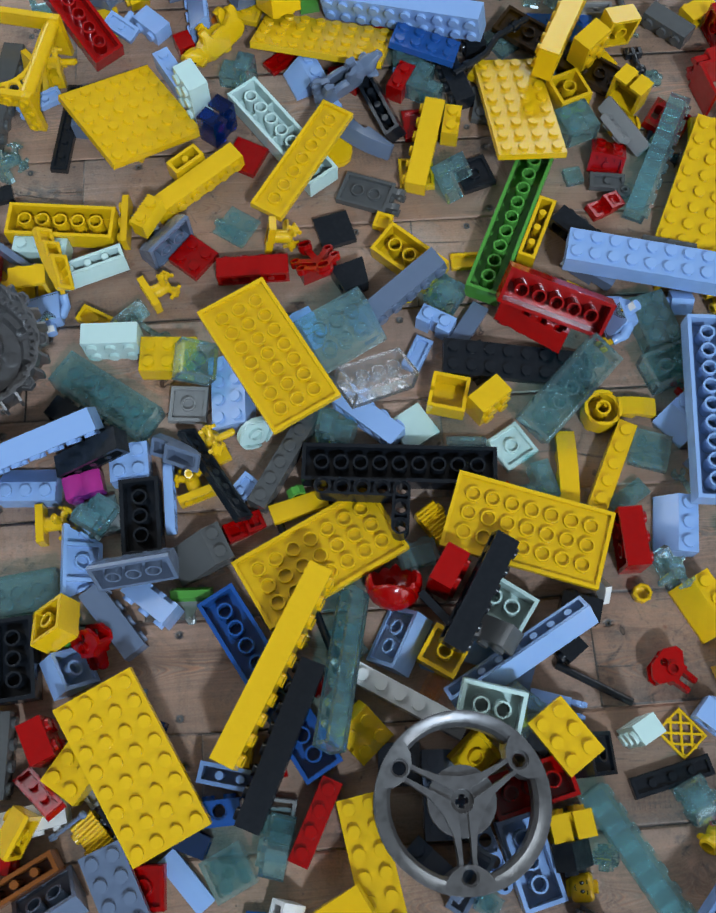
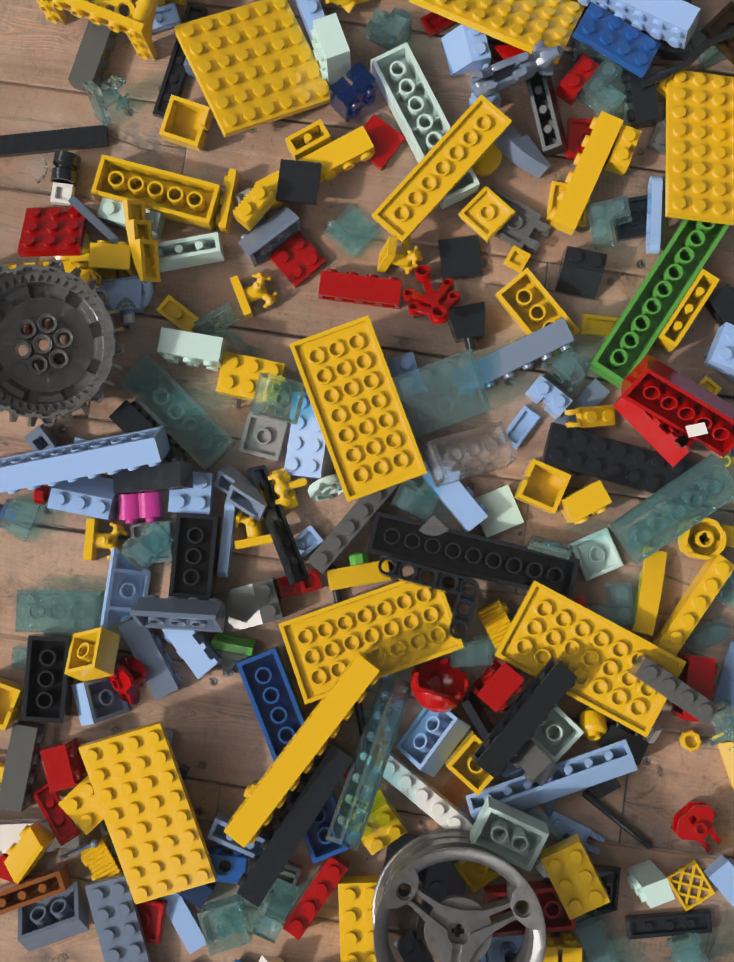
camera: 15 degrees right, 15 degrees up
none -> yellow piece [159,94,214,153]
none -> black tile [276,159,322,206]
none -> clear tile [419,515,448,536]
none -> yellow tile [458,185,516,242]
none -> black slope [555,246,607,300]
none -> yellow hinge [564,405,616,428]
none -> yellow head [579,707,607,741]
none -> dark grey brick [628,655,720,725]
none -> light blue beam [646,176,663,255]
none -> white sticker [685,422,708,438]

